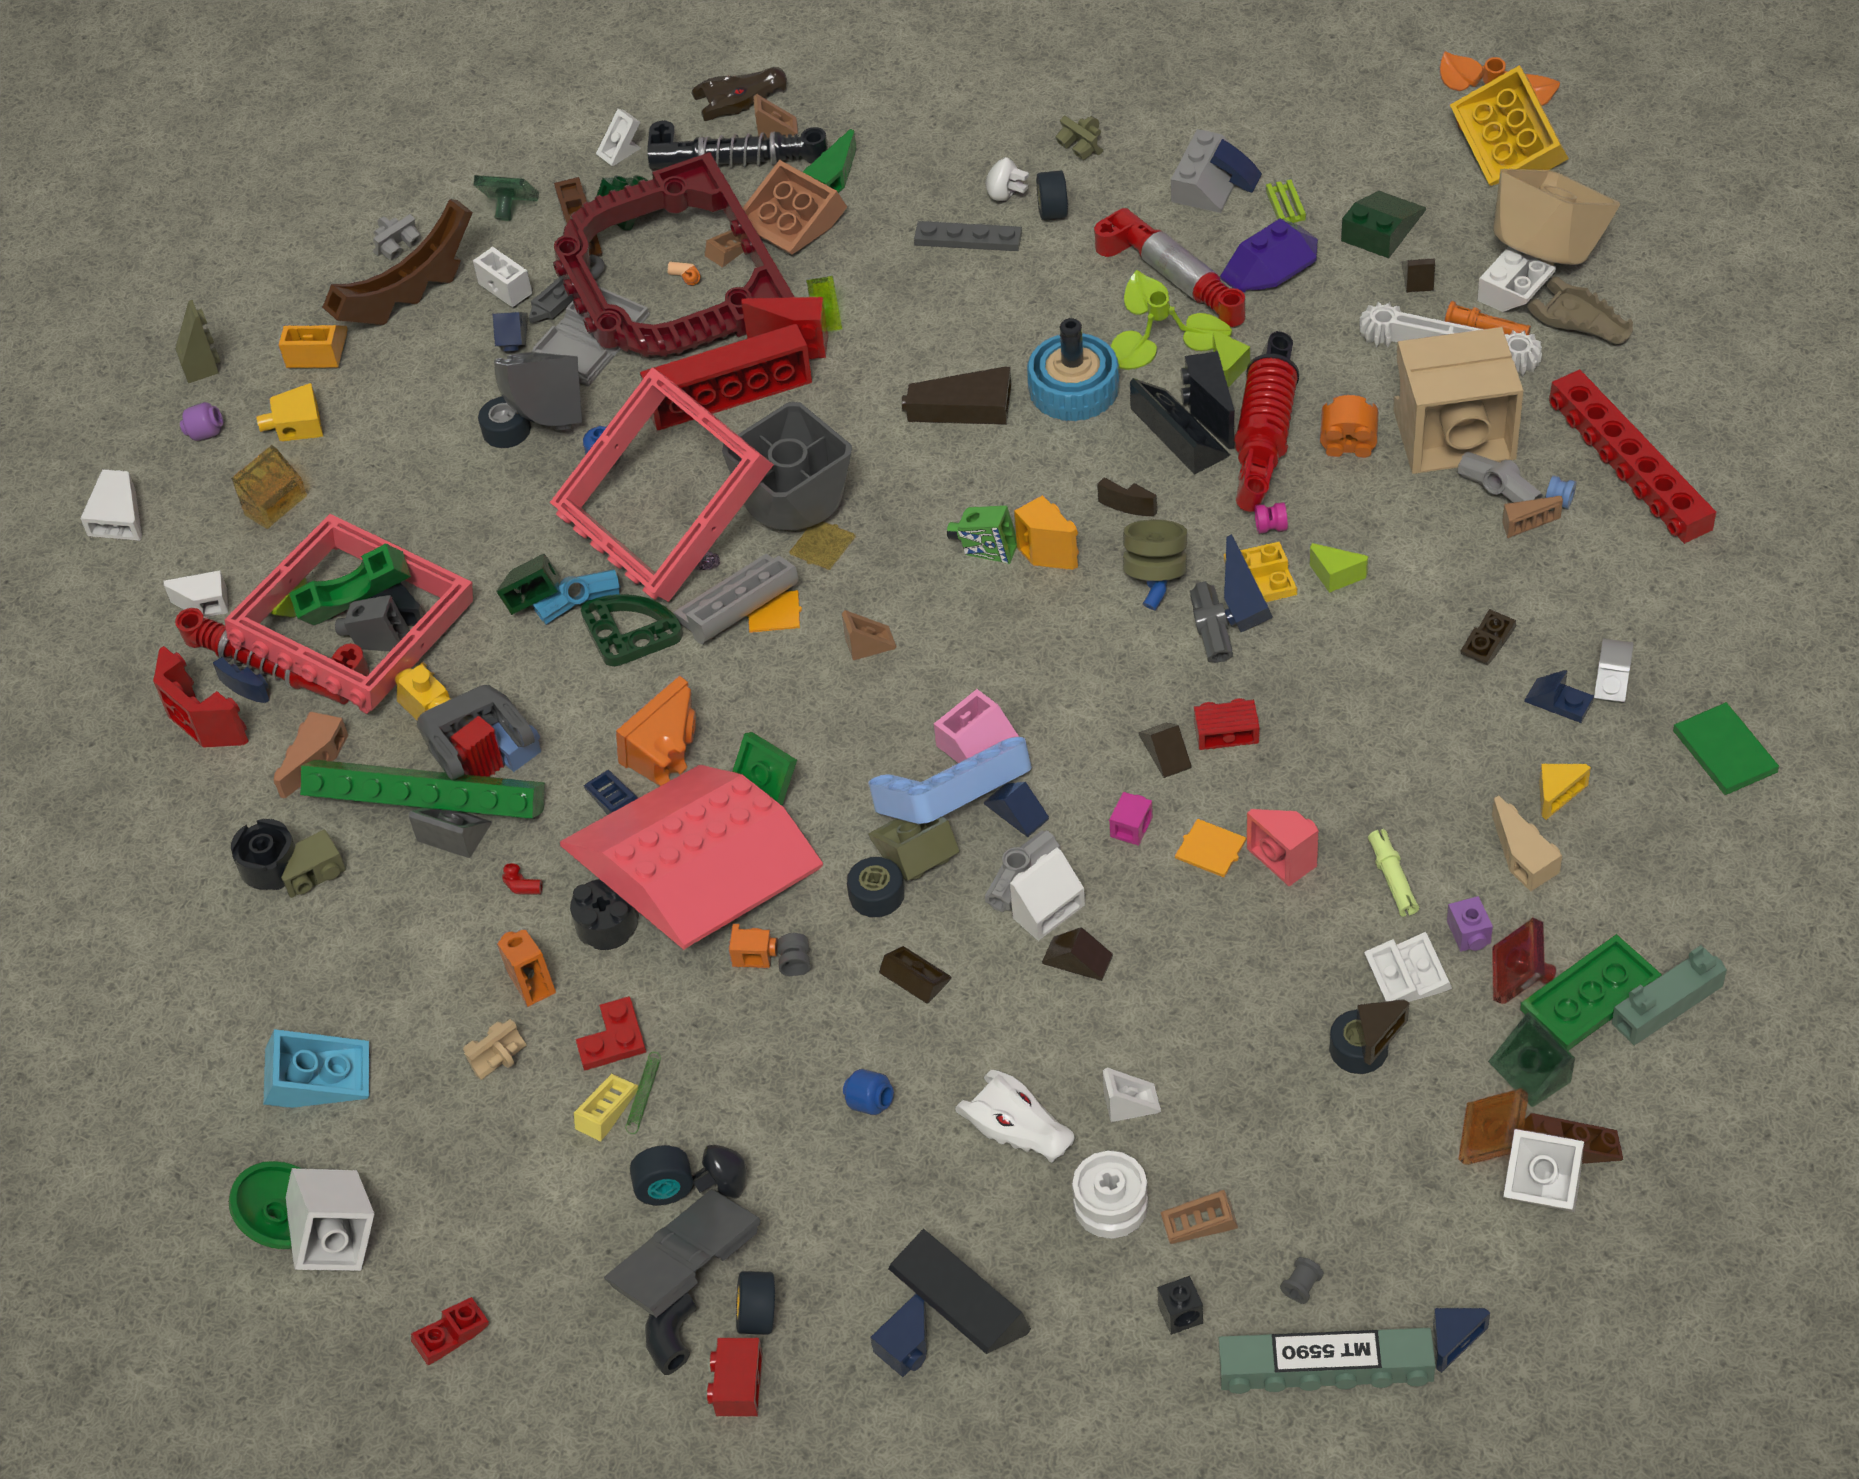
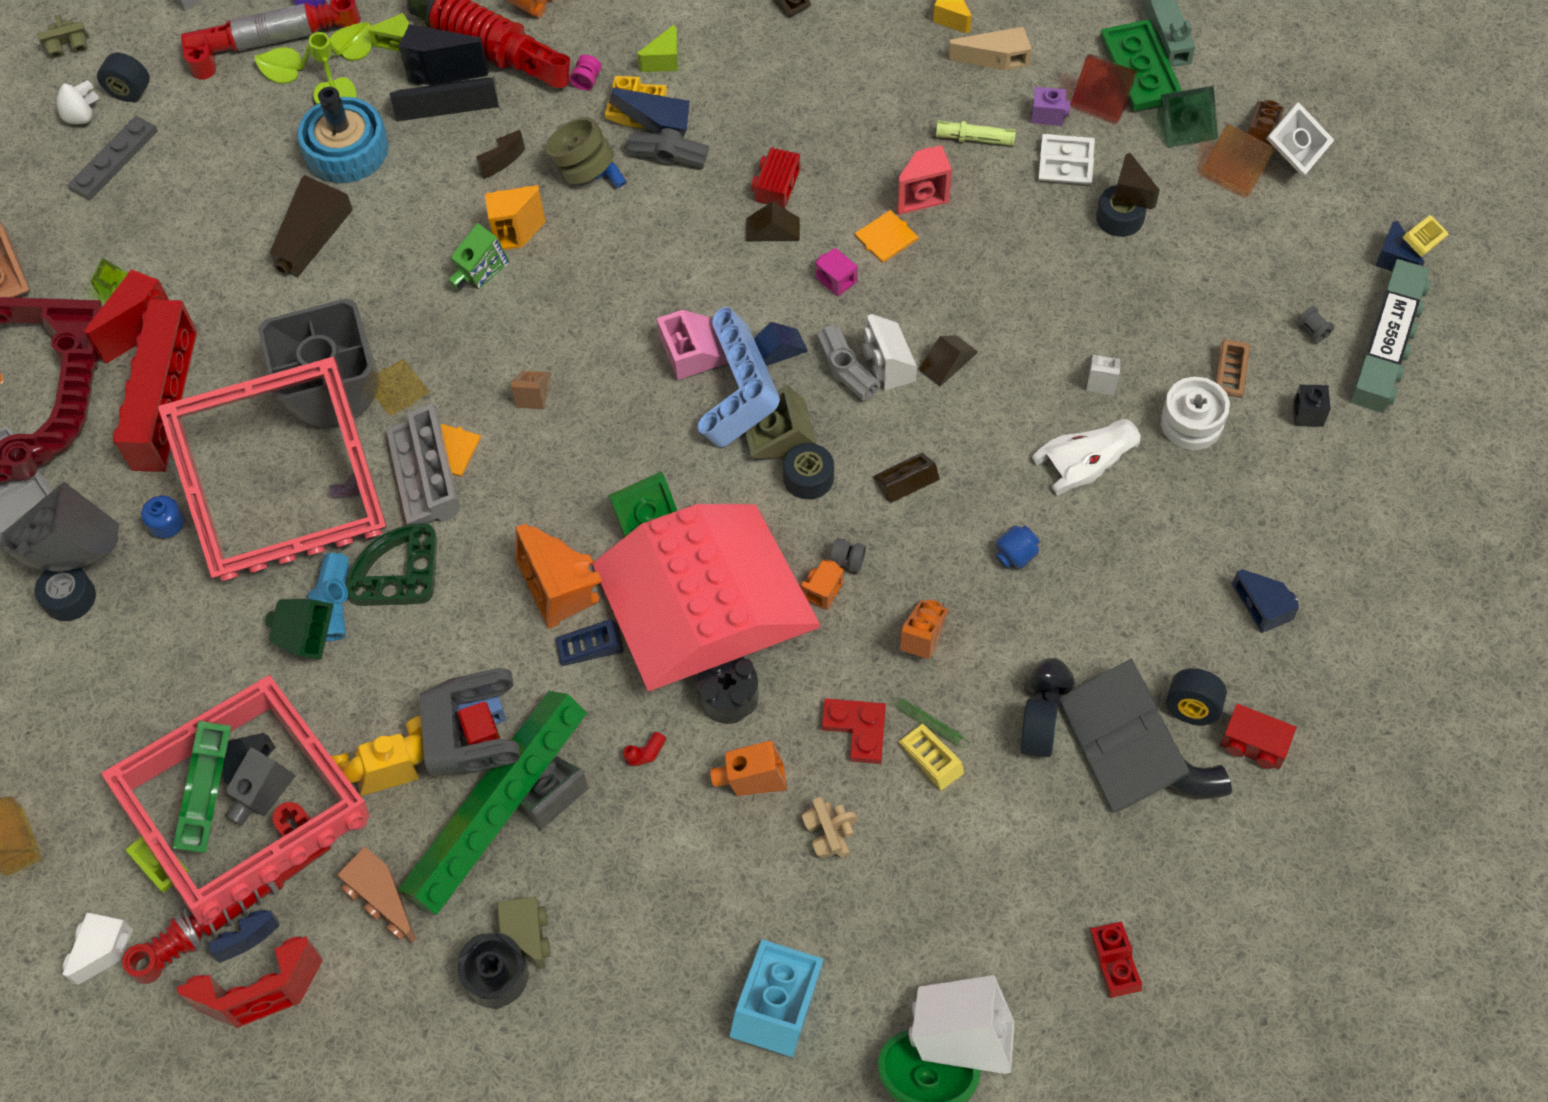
camera: 70 degrees left, 10 degrees up
black slope [888,1228,1031,1354] -> none
none -> orange slope [900,600,949,659]
none -> light yellow slope [1402,215,1449,257]

